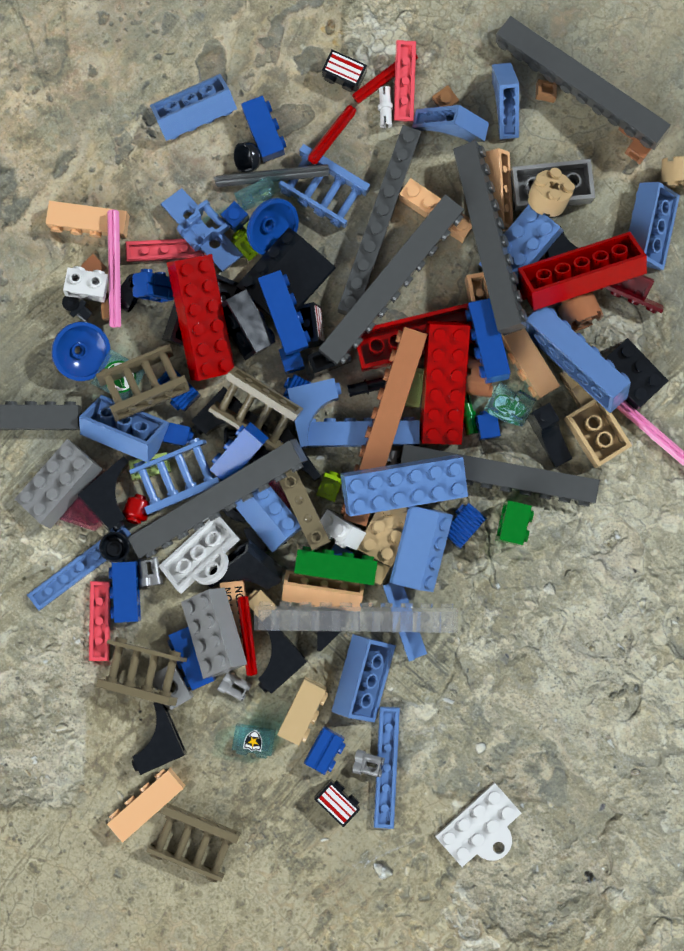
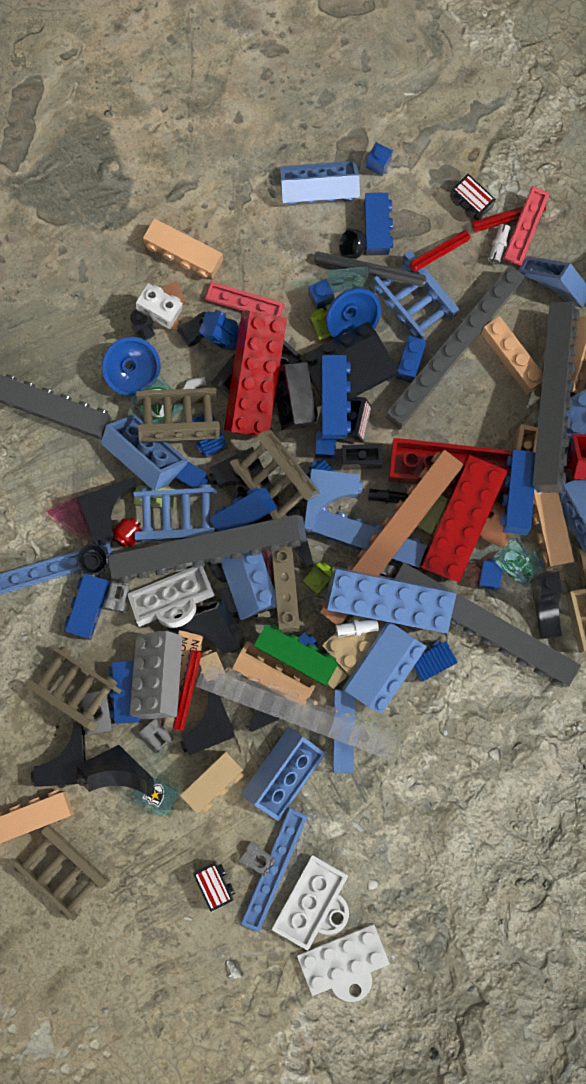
camera: 20 degrees right, 5 degrees down
light grey brick [15,439,103,529] -> none
coral tile [89,581,111,661] -> none
medium nougat plate [101,298,109,322] -> none
bright pink axle [107,210,121,328] -> none
medium blue piece [161,188,243,272] -> none
blue brick [304,726,346,775] -> none
dark grey brick [319,194,464,367] -> none
white brick [320,509,366,550] -> none
medium nougat plate [432,85,459,107] -> none
green pin [463,394,478,435] -> none
green brick [495,500,534,546] -> none
none -> black arch [76,745,154,797]
none -> white arm [183,377,207,389]
none -> white plate [272,855,349,951]
none -> white pin [336,619,379,638]
none -> blue brick [366,142,393,176]
none -> blue brick [395,336,427,383]

